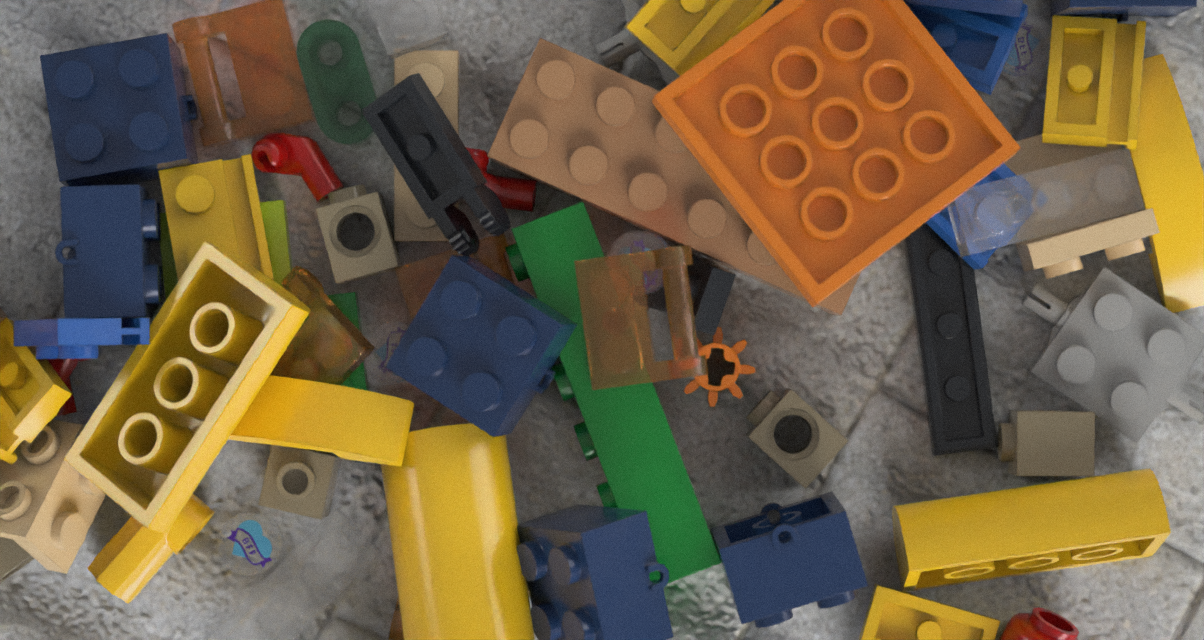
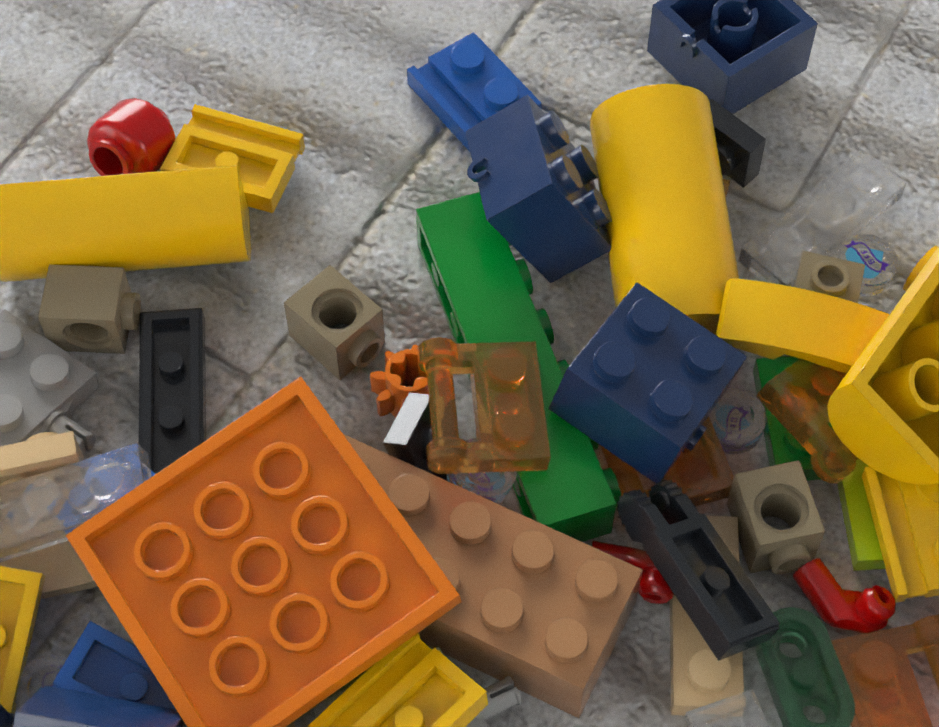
camera: 175 degrees left, 30 degrees down
dark blue brick [711,491,868,628] -> none

